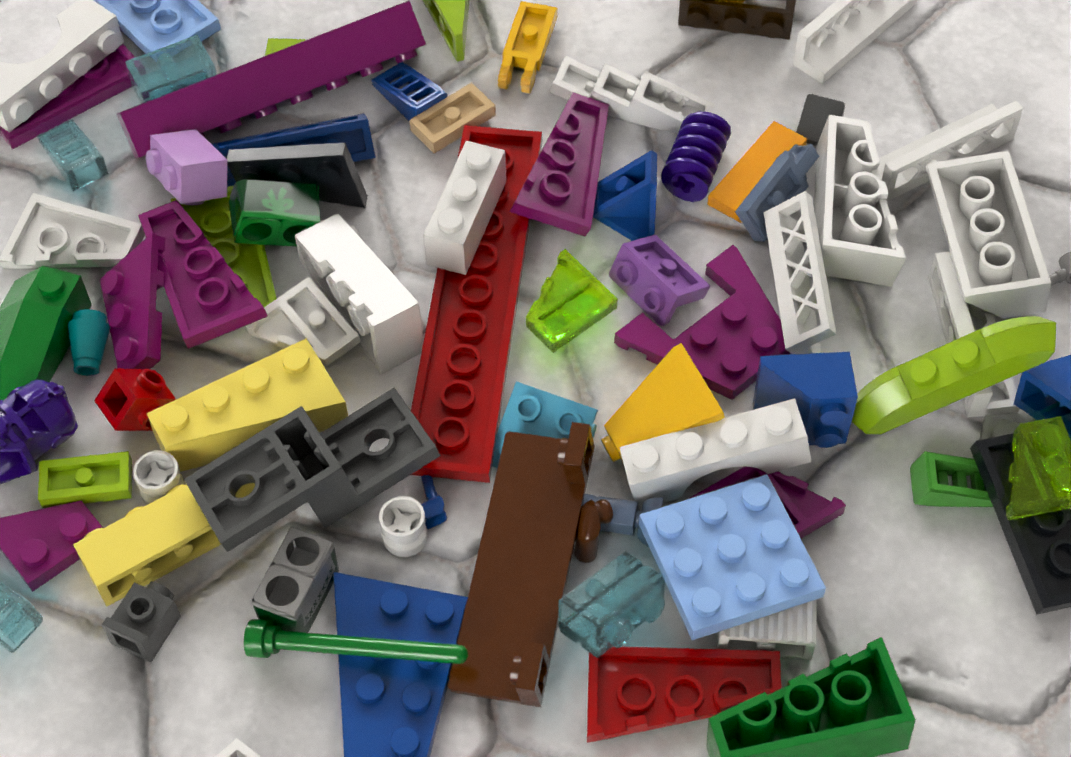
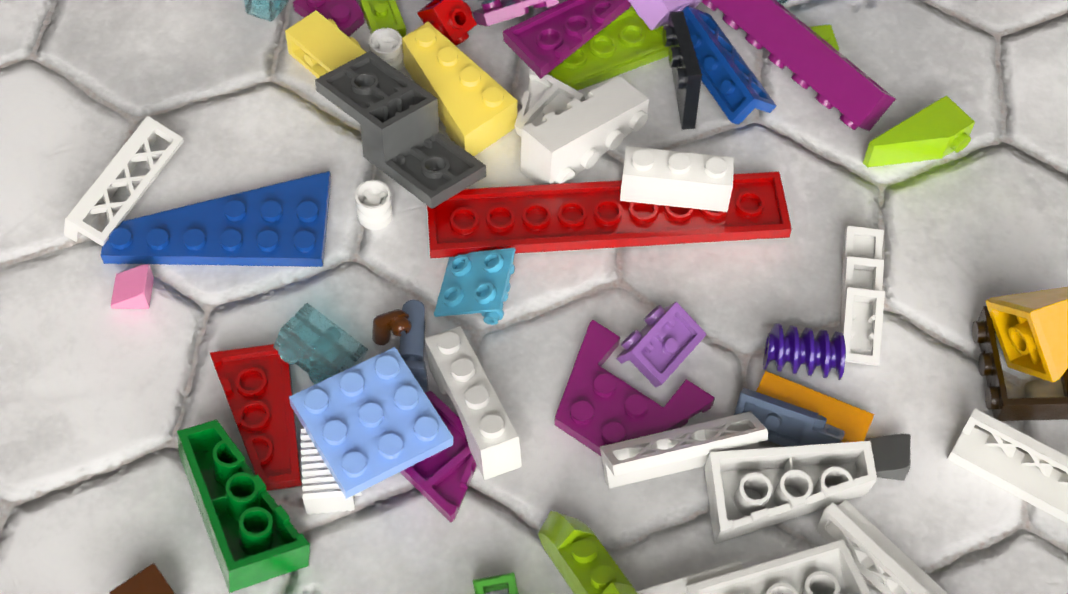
camera: 75 degrees right, 0 degrees up
dark grey brick [102,582,181,662] -> none
piece [229,179,320,247] -> none
green piece [244,619,468,664] -> none
light grey piece [251,527,339,633] -> none
blue slope [371,62,448,121] -> none
tan plate [409,82,496,154] -> none
blue hand [421,475,447,530] -> none
reddish brown bracket [448,422,595,707] -> none
yellow hinge [497,1,558,94] -> none
magenta wing [509,92,609,237] -> none
clear neon green wing [526,249,618,353] -> none
blue slope [593,150,657,241] -> none
yellow slope [601,343,725,462] -> none
blue slope [752,351,858,448] -> none

